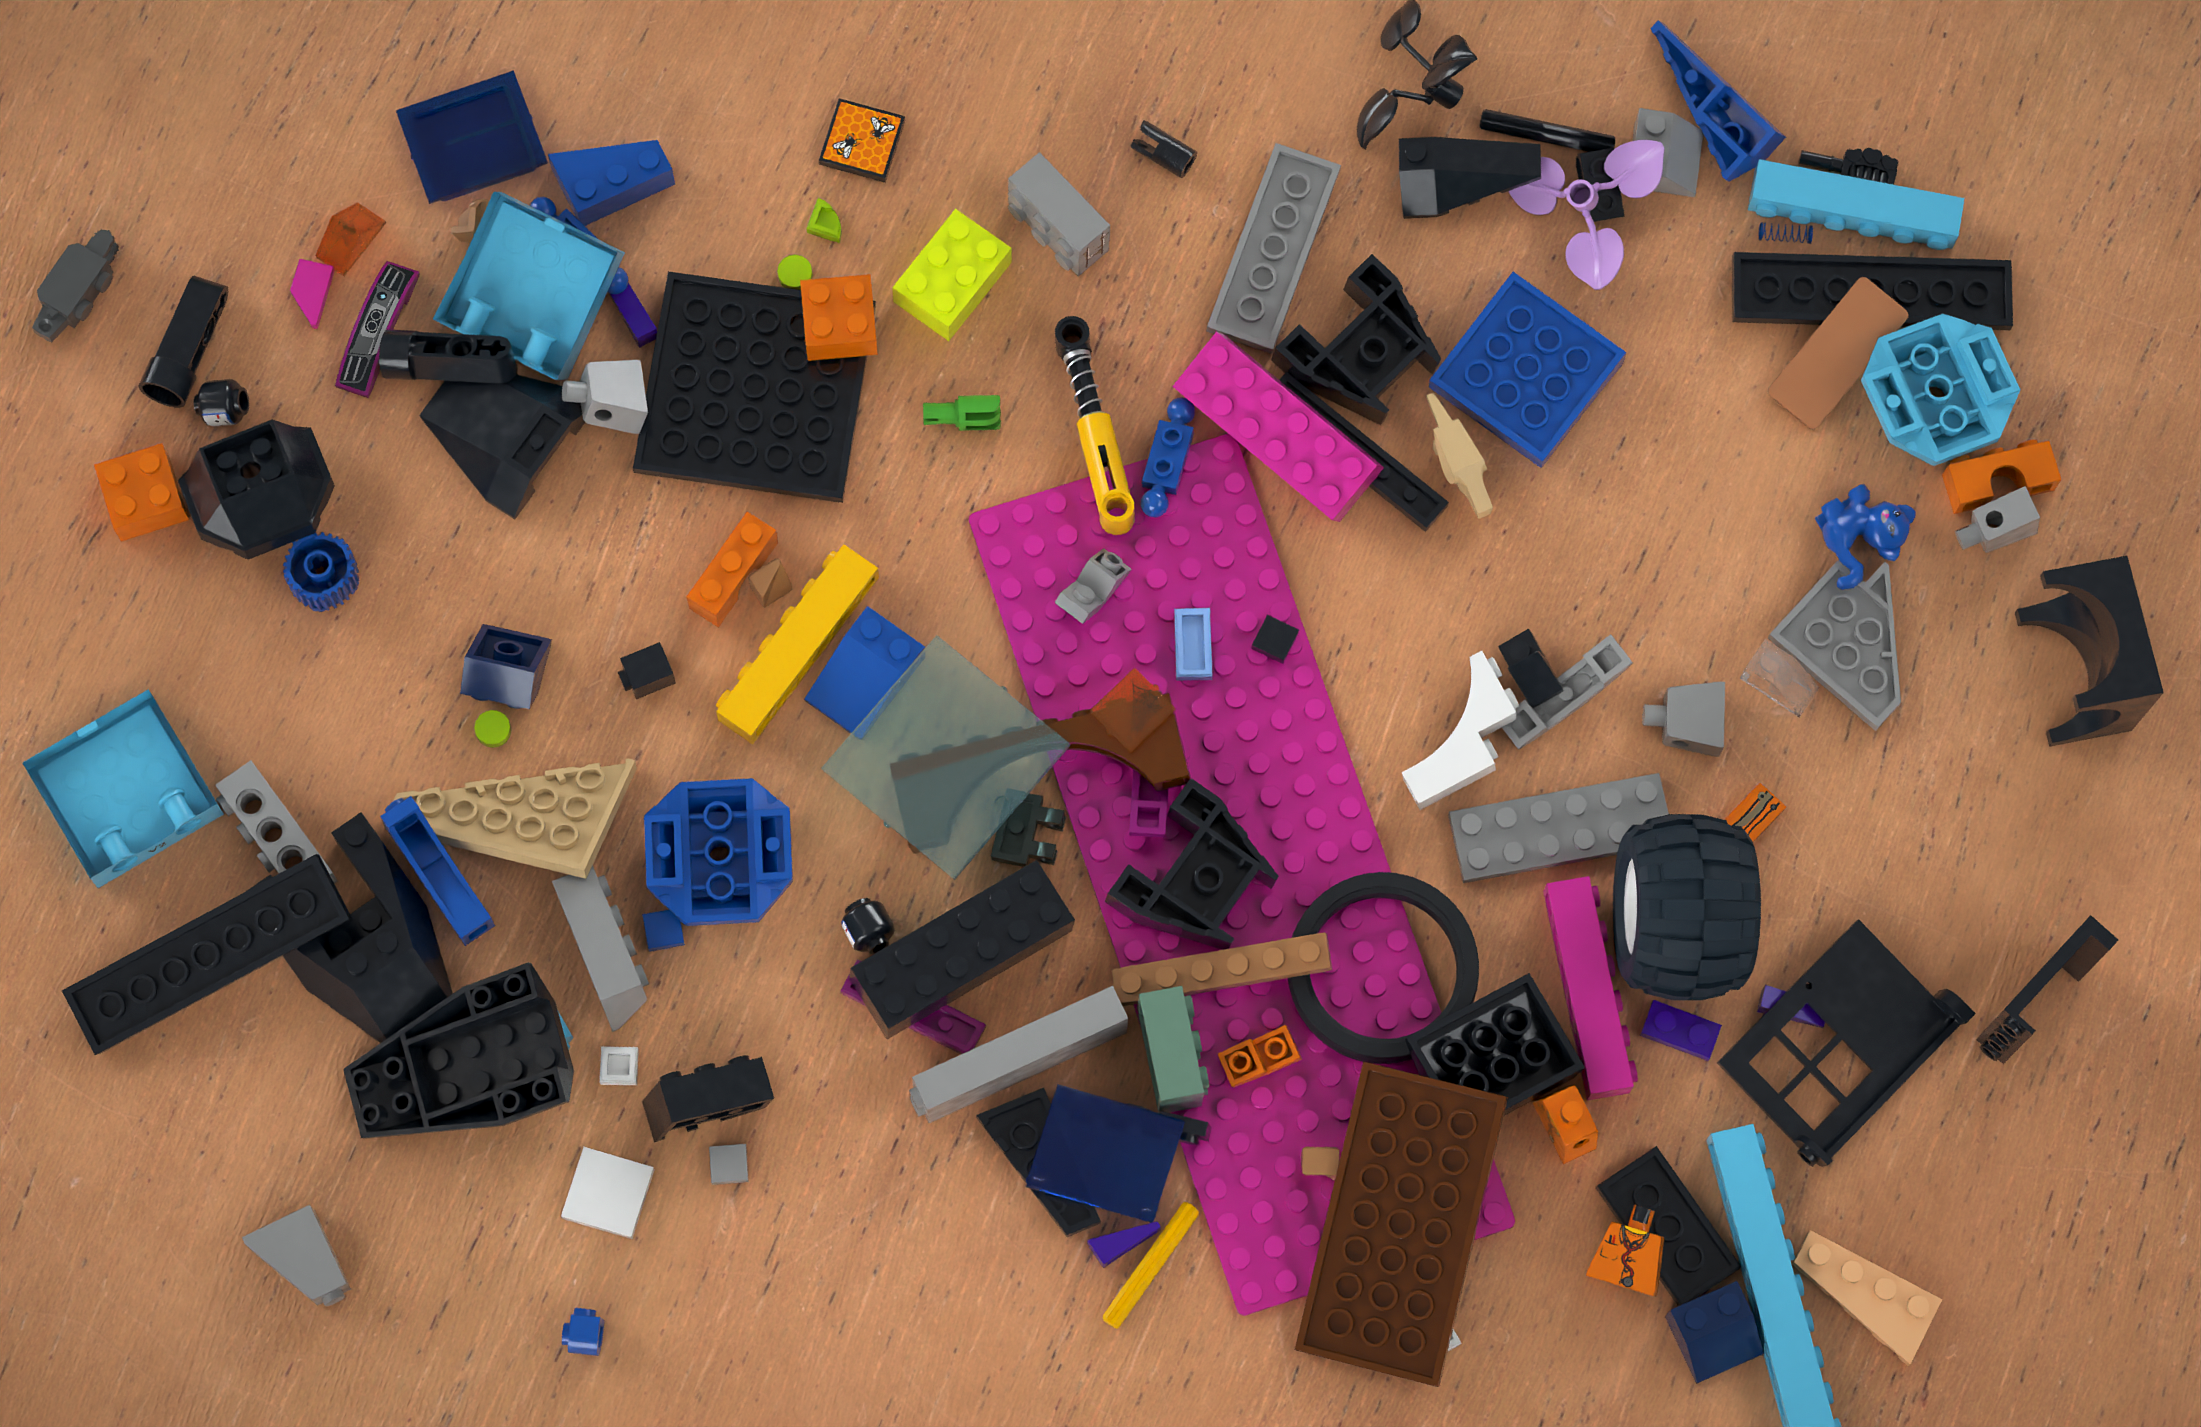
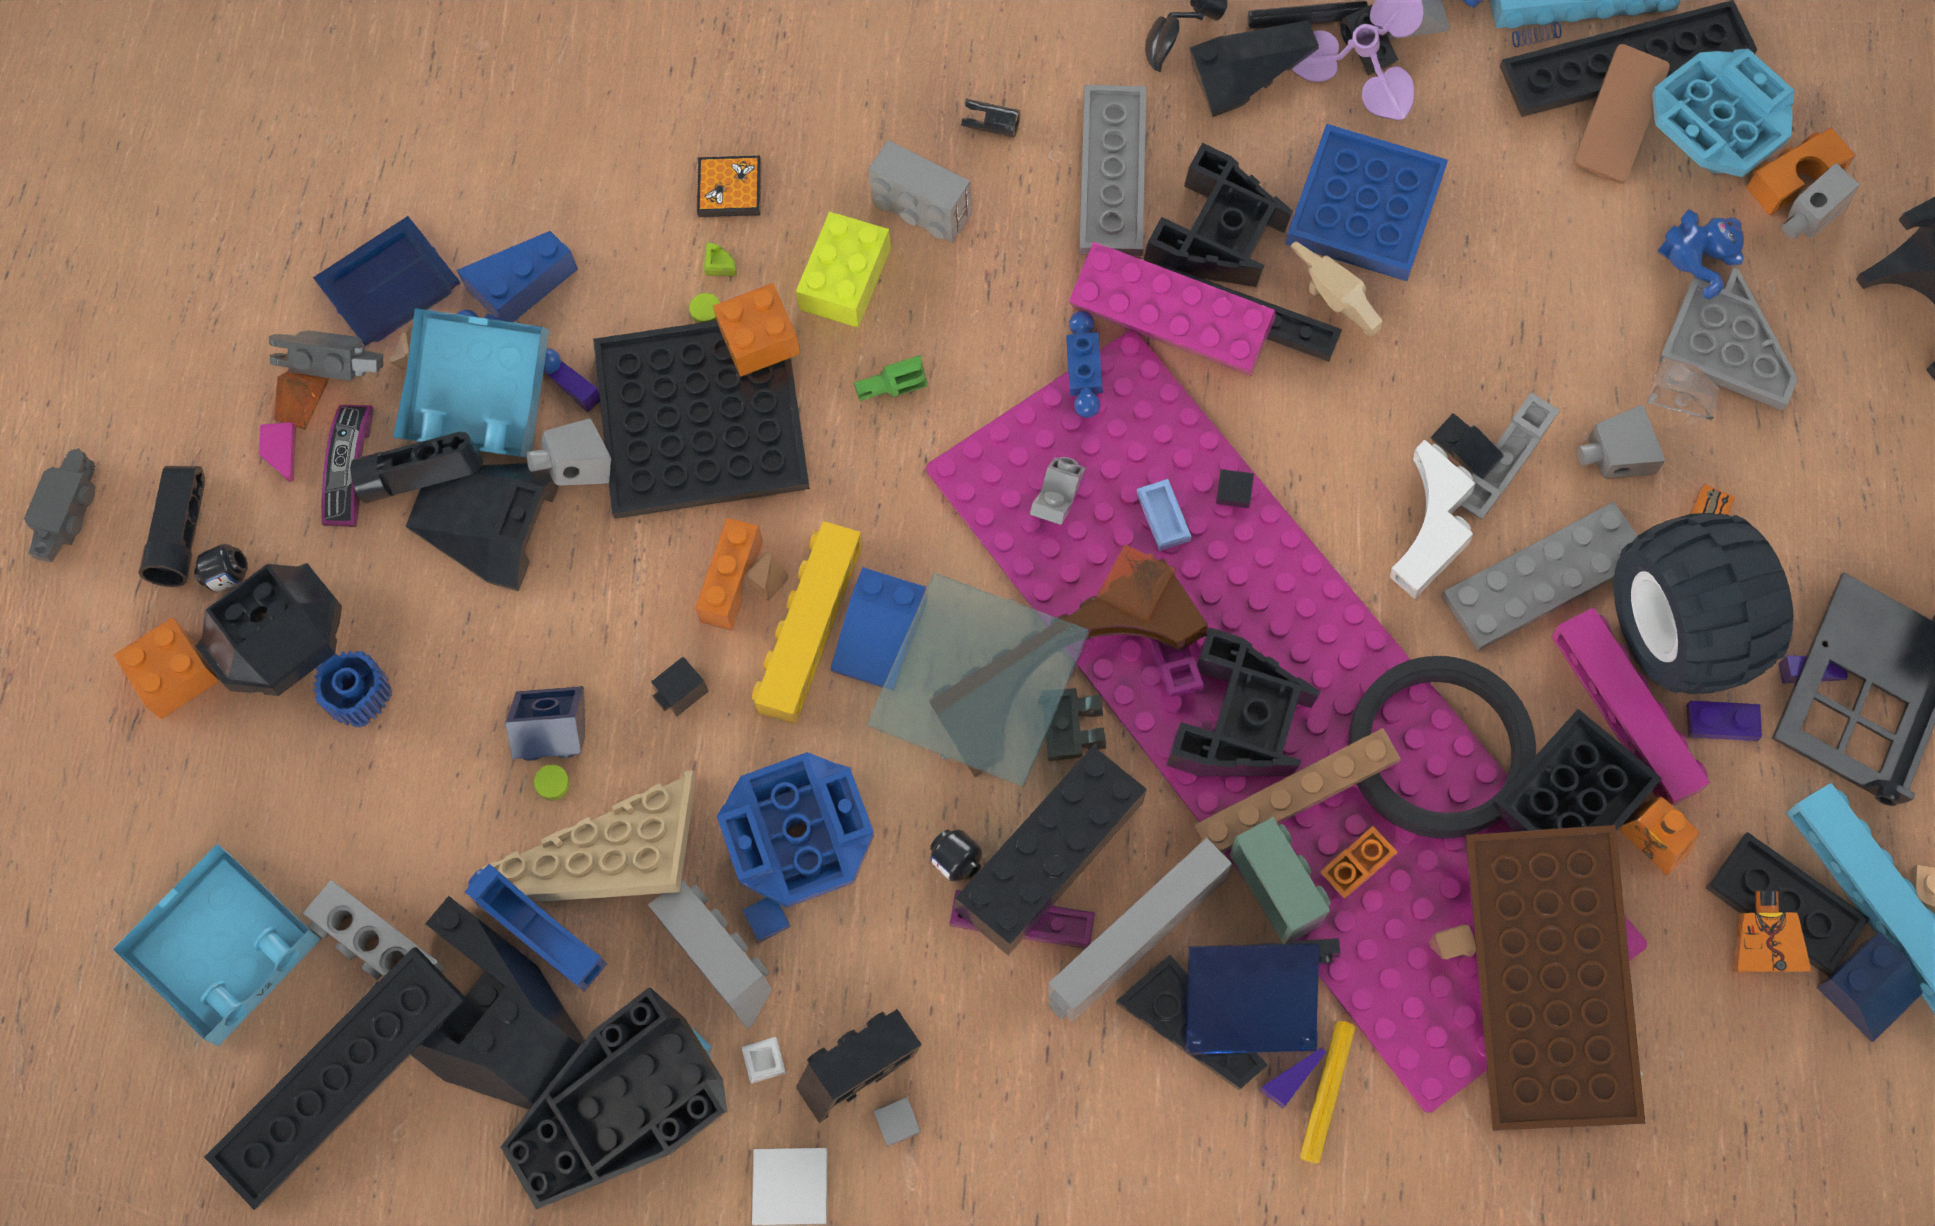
camera: 10 degrees left, 5 degrees down
piece [1055,316,1135,535] -> none
none -> dark grey hinge [269,330,384,381]

